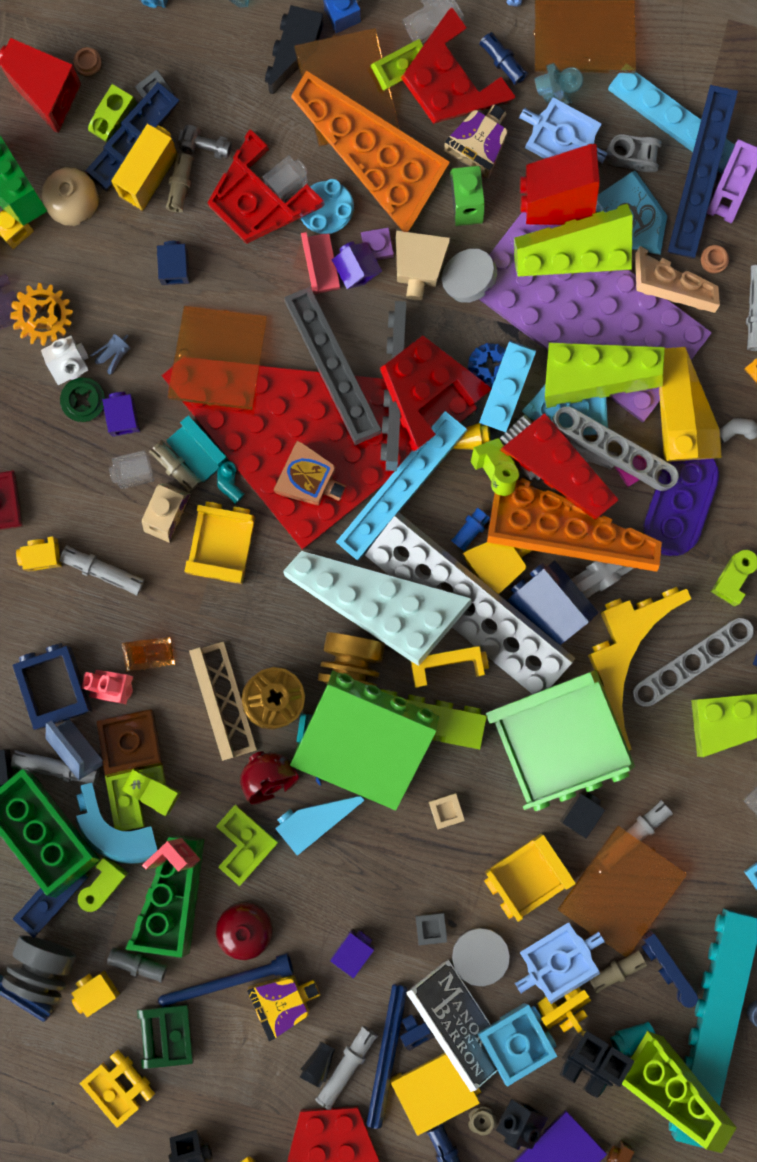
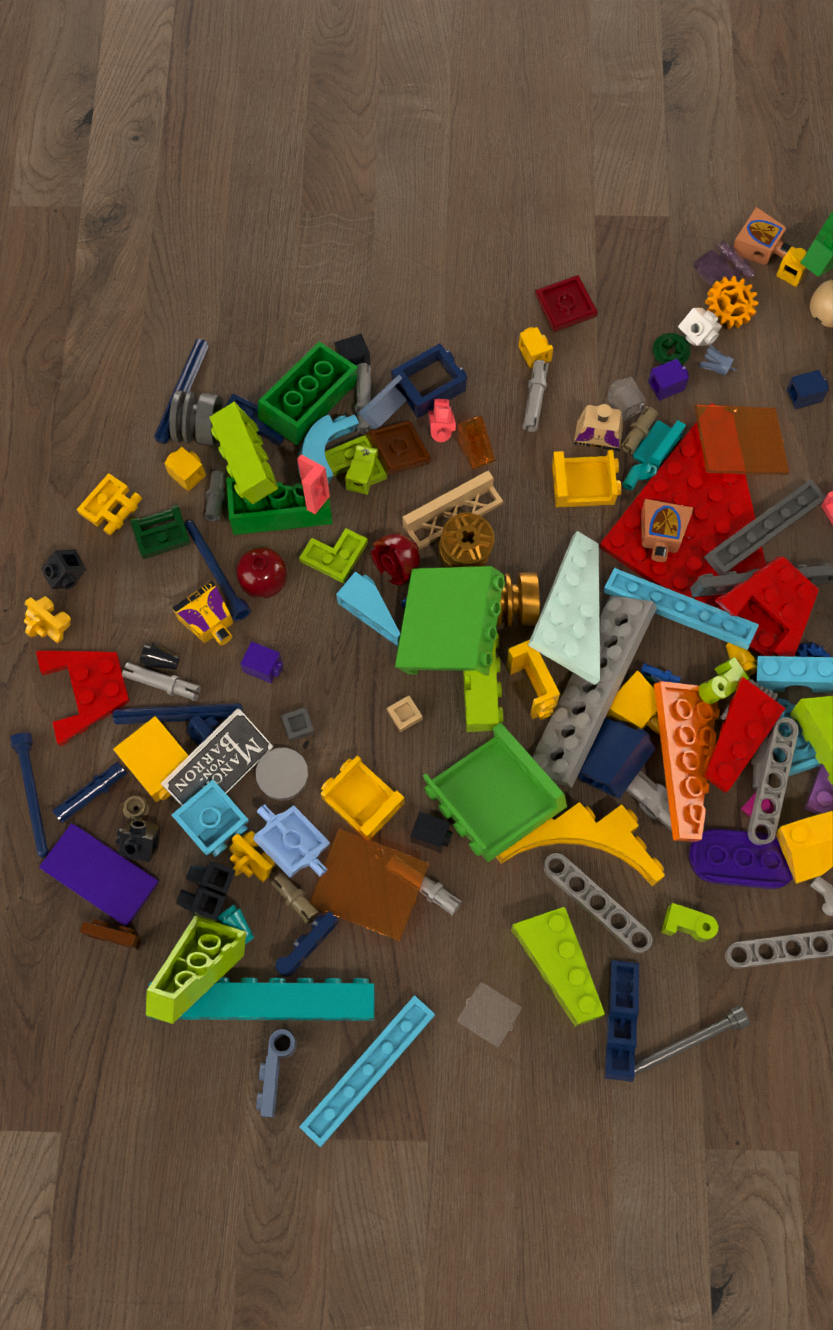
camera: 75 degrees right, 15 degrees down
lime leg [78,857,129,912] -> none
none -> lime wedge [209,402,278,504]

